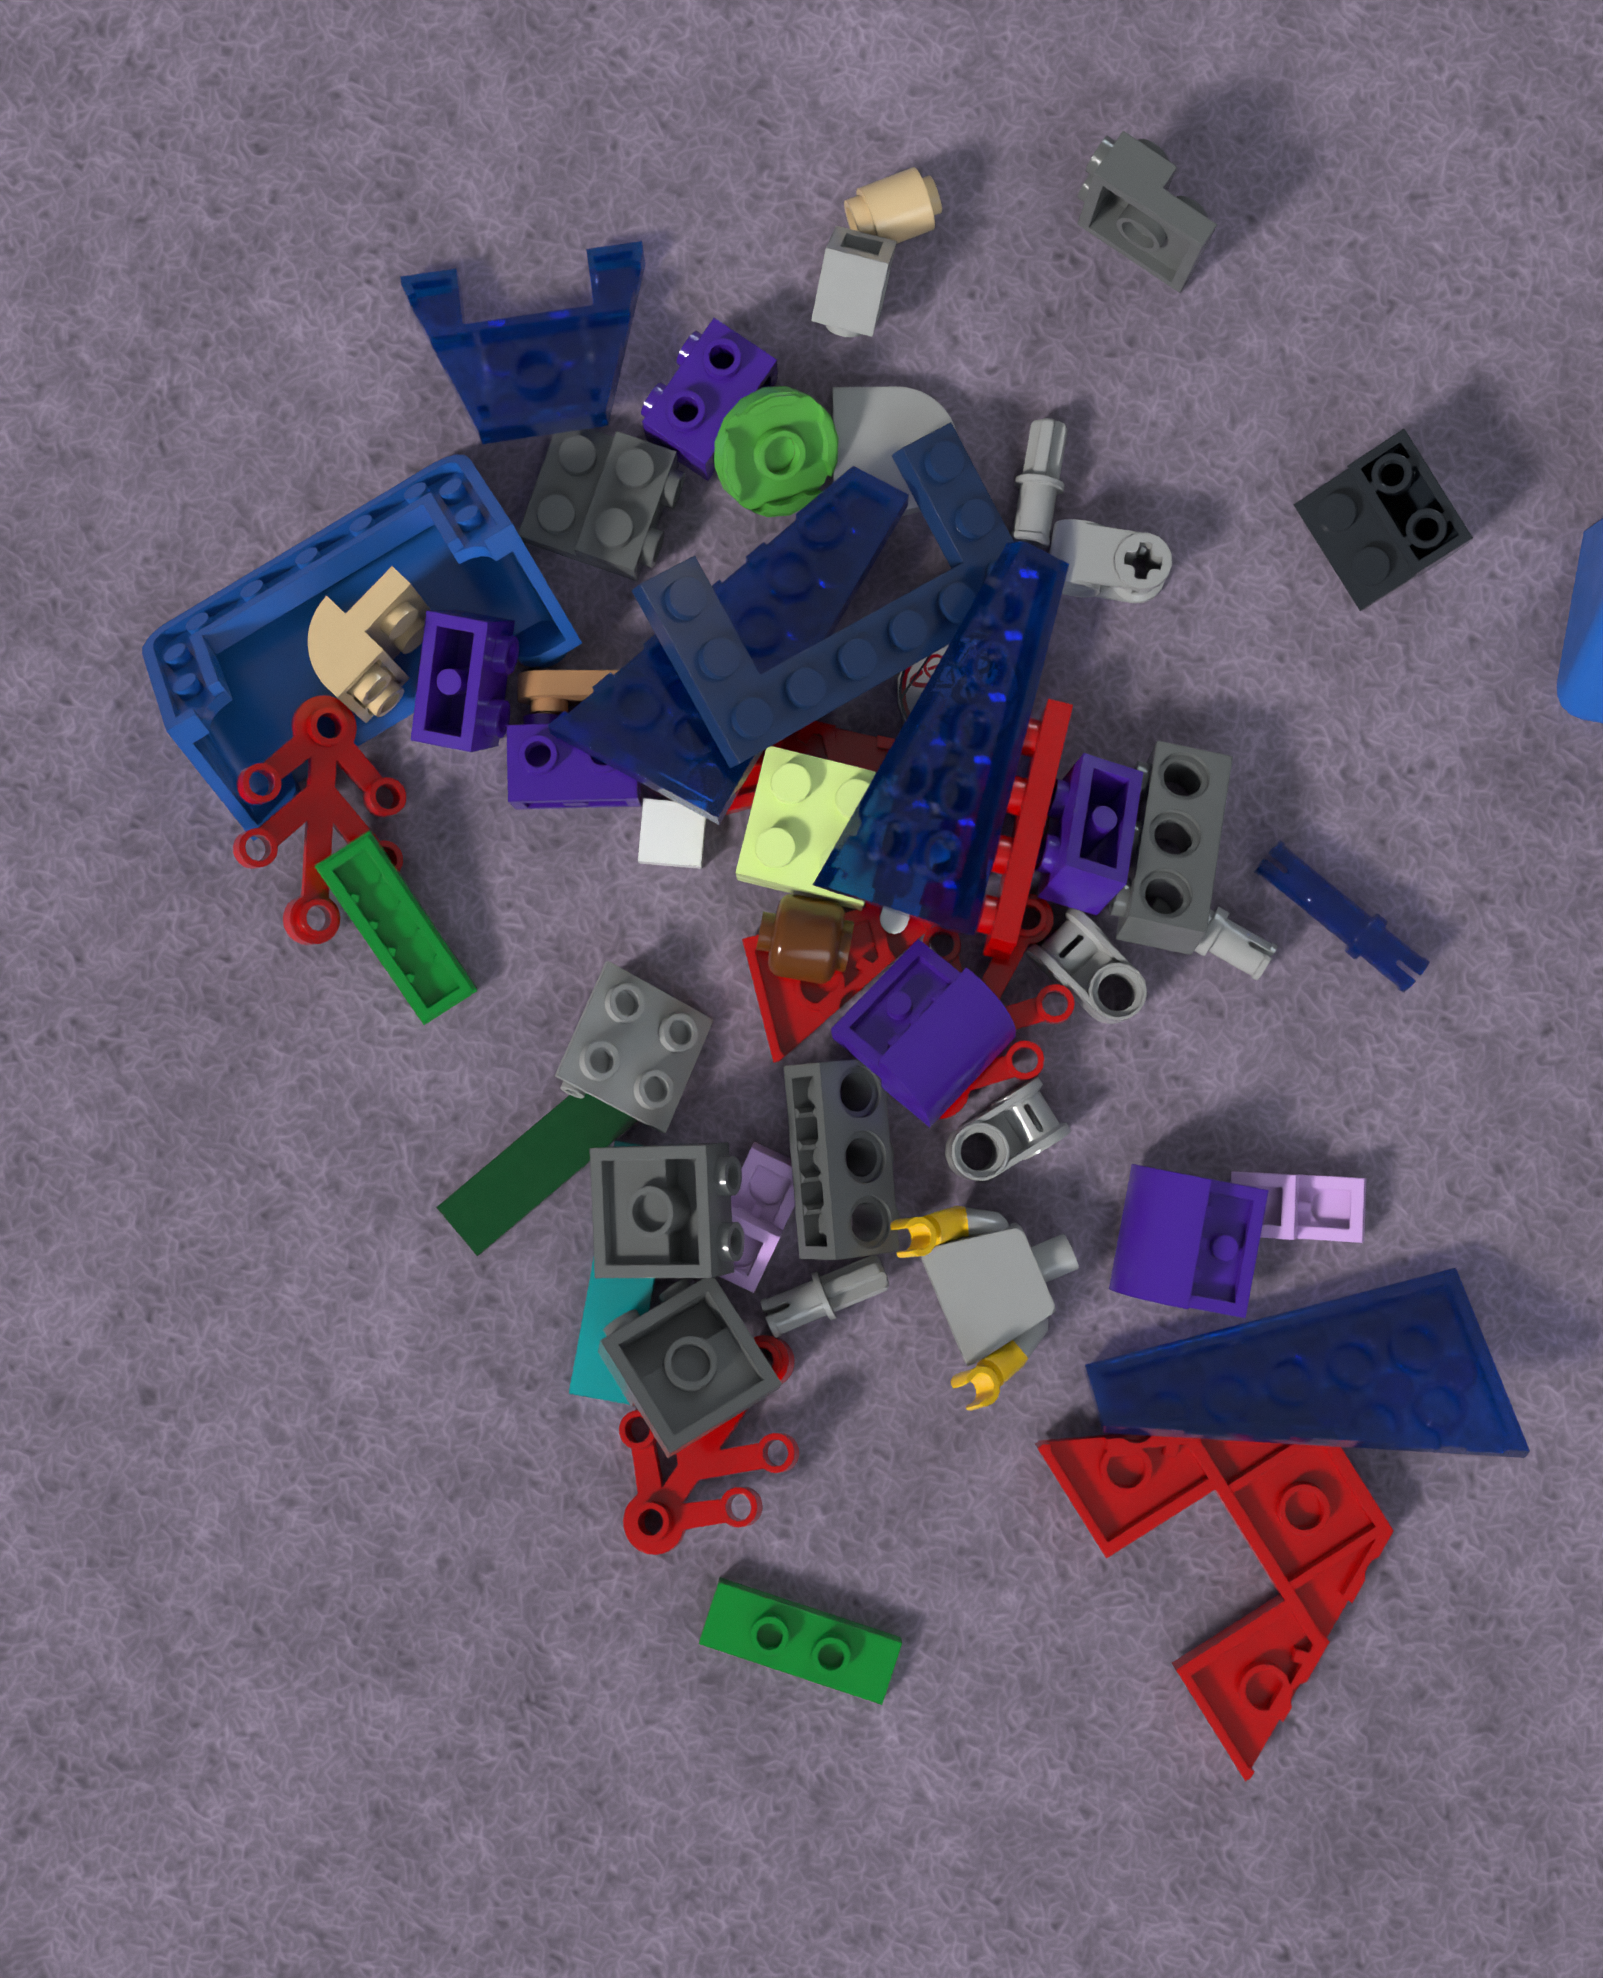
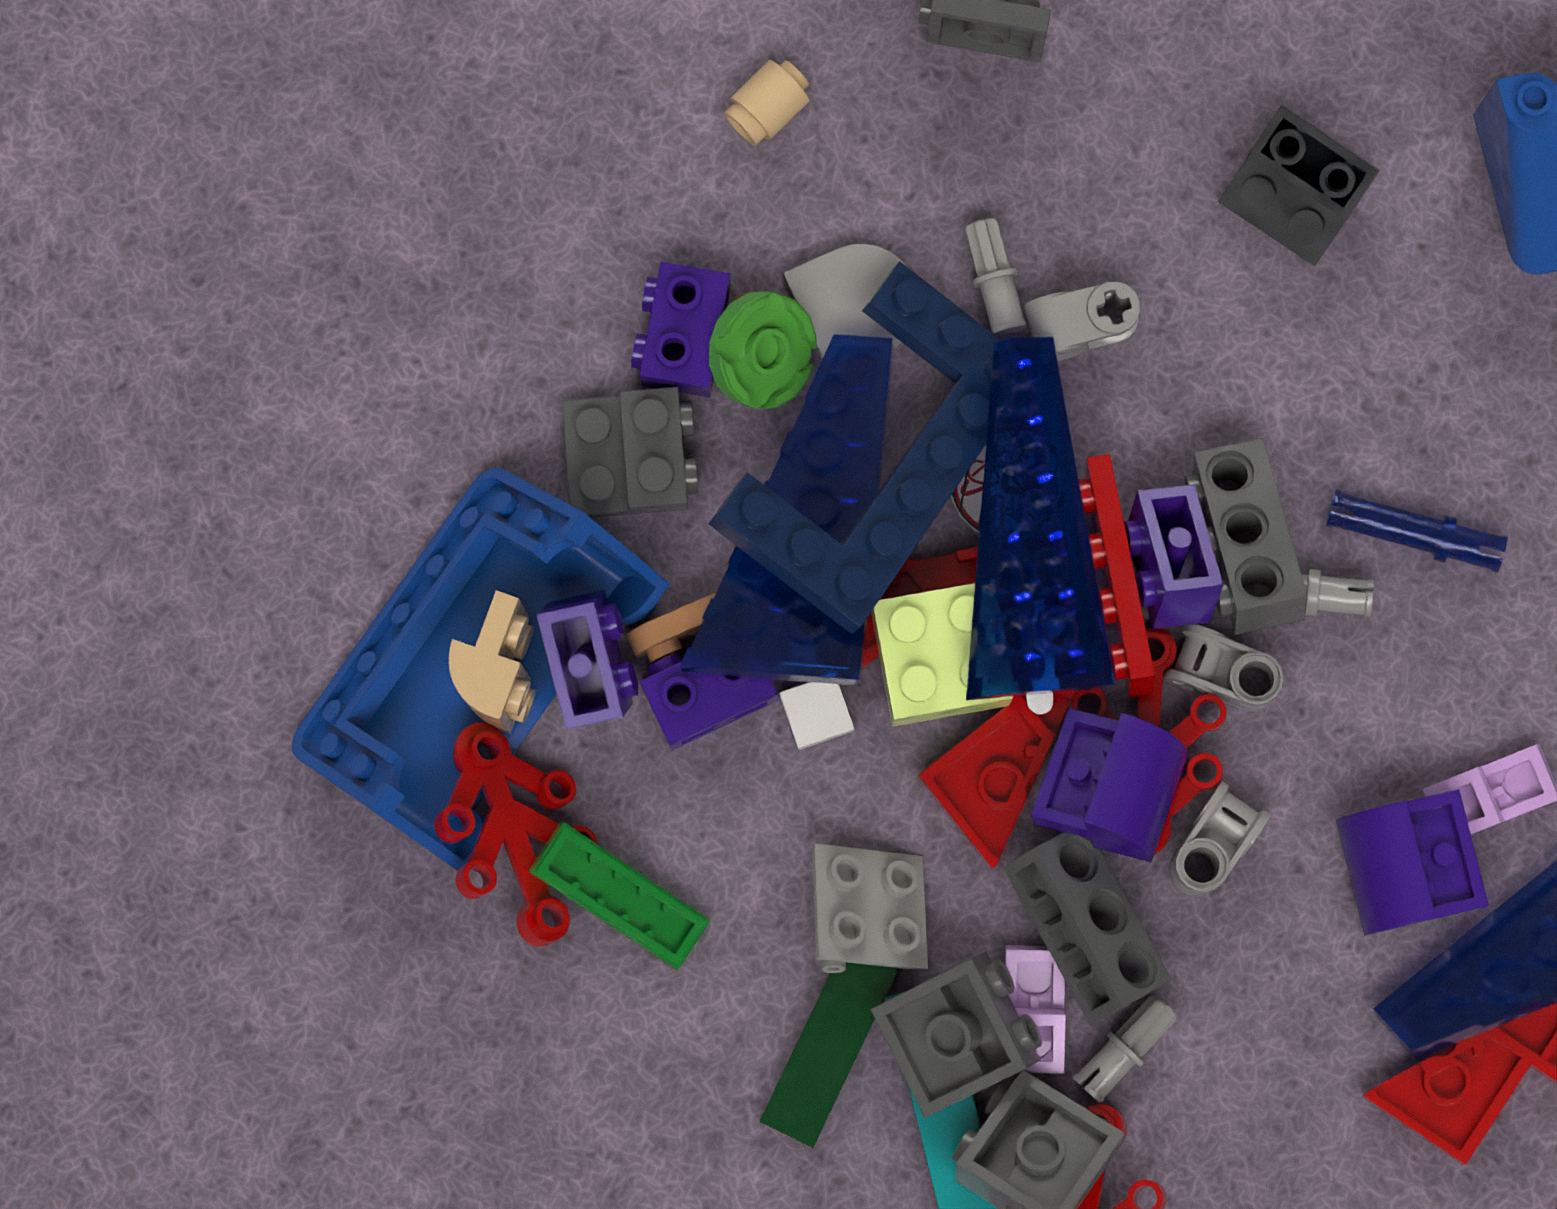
camera: 20 degrees left, 5 degrees down
clear blue wing [400,241,646,444] -> none
reddish brown head [756,894,854,984] -> none
light grey brick [811,226,897,337] -> none
light grey torso [890,1205,1079,1411] -> none

